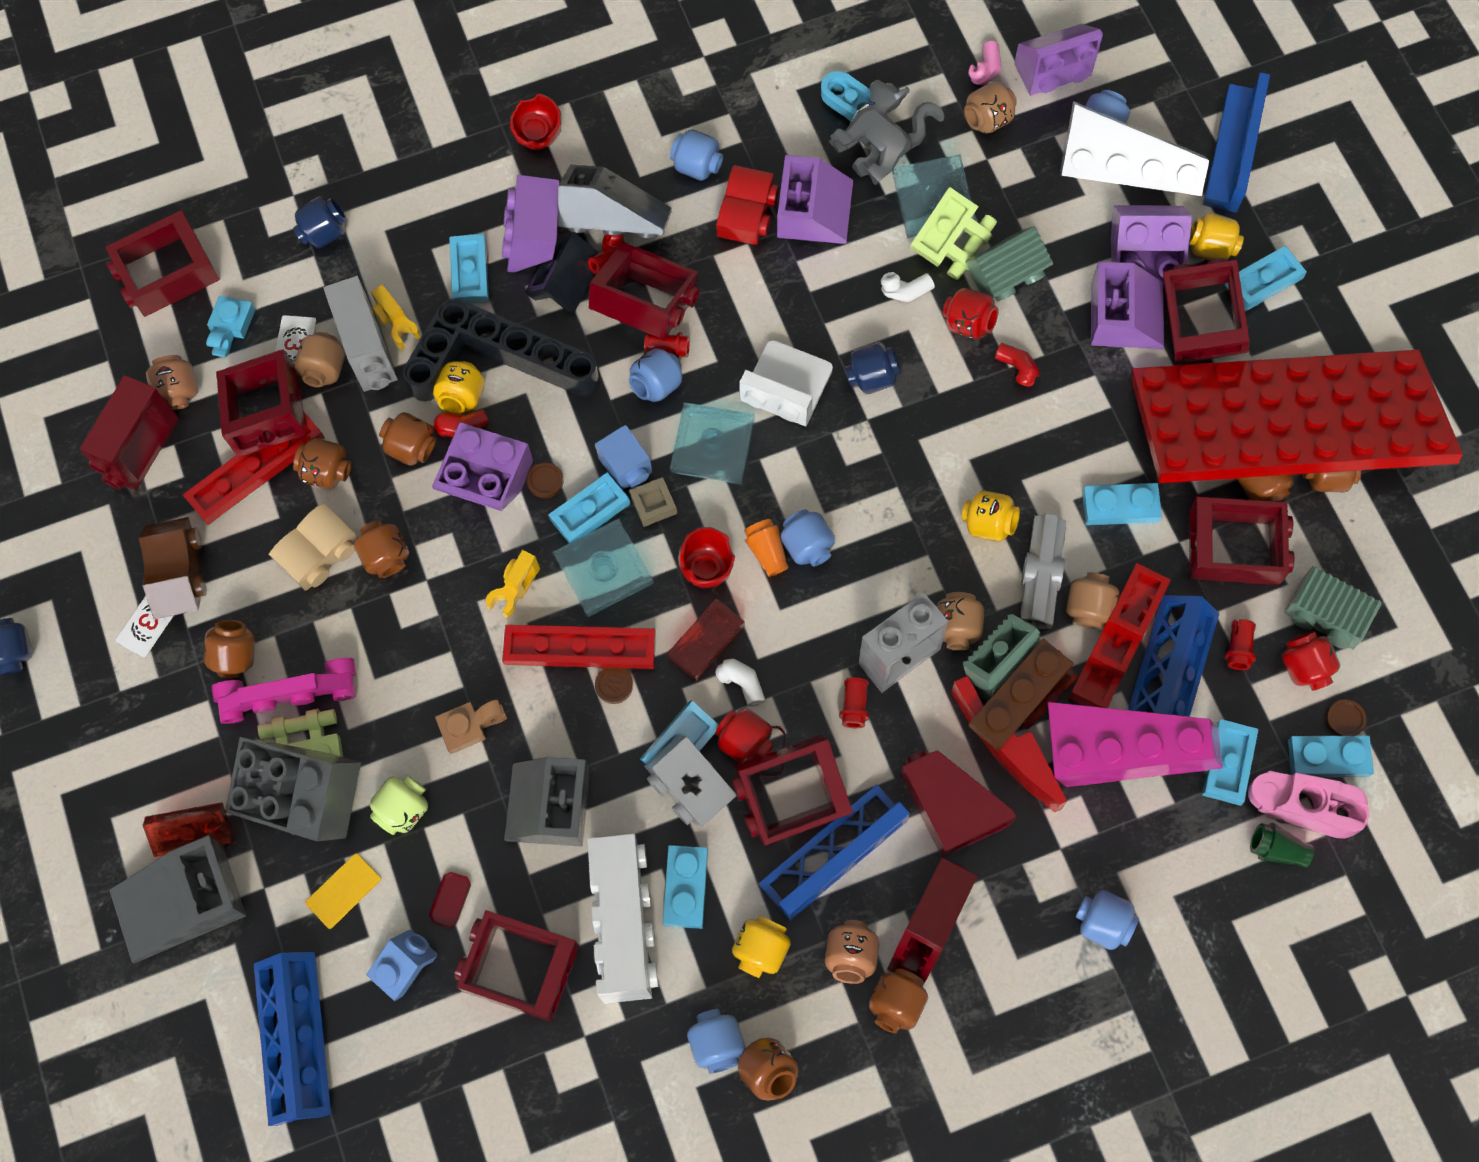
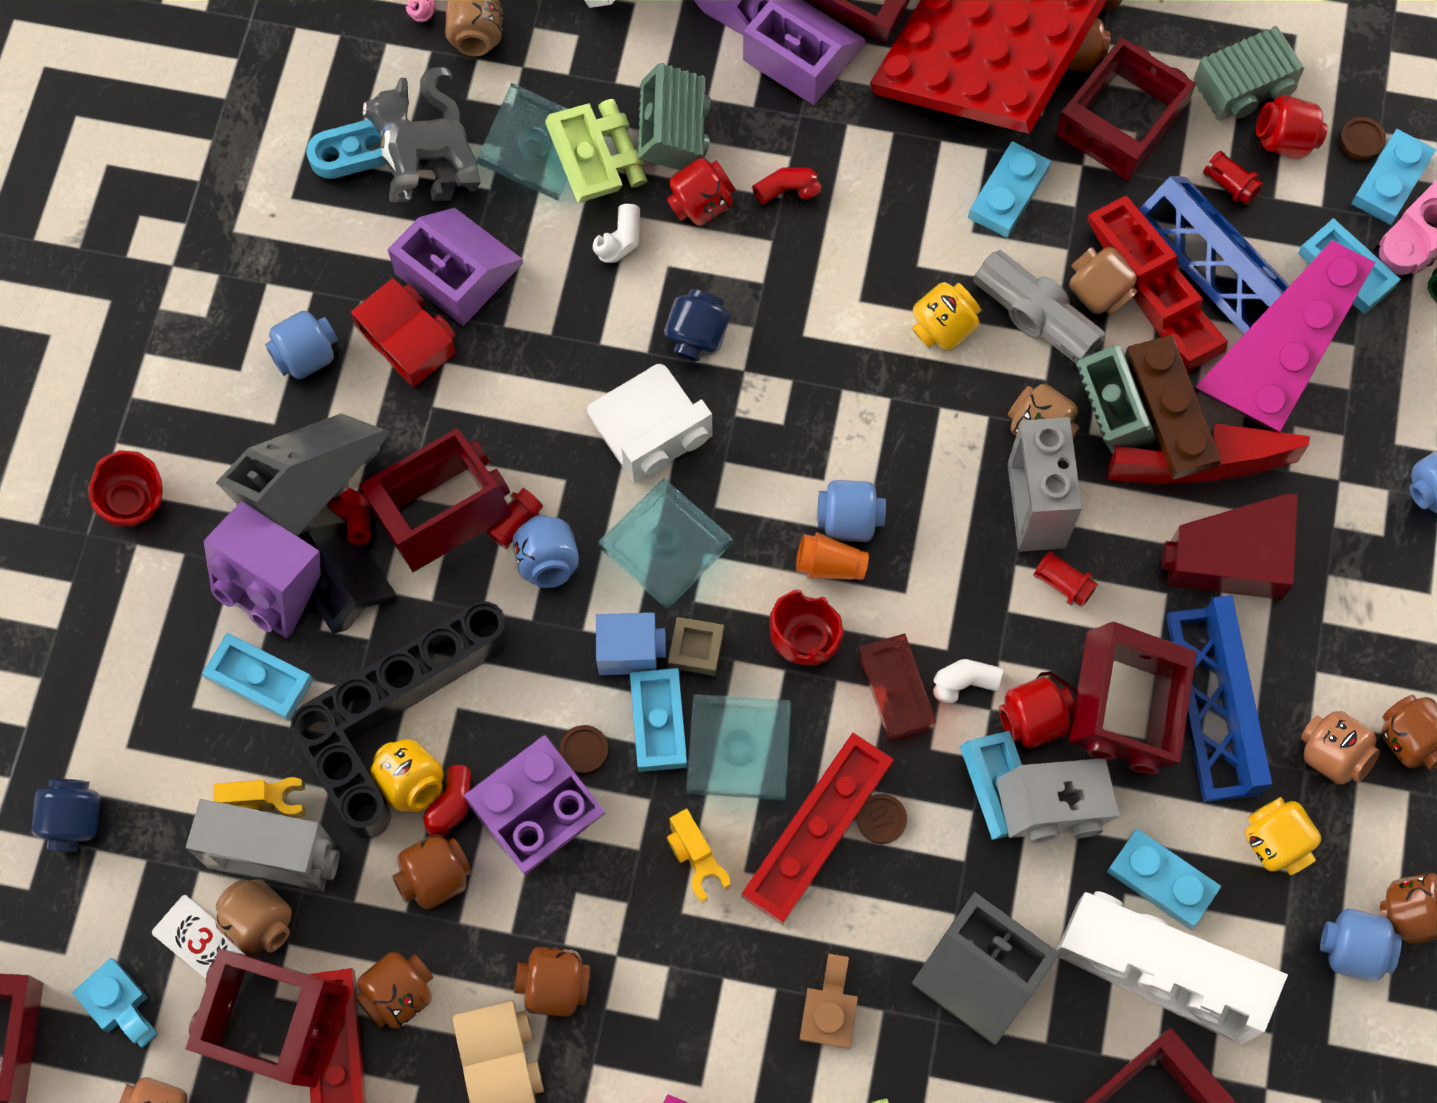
camera: 60 degrees left, 0 degrees up
dark red slope [887,858,978,986] -> none

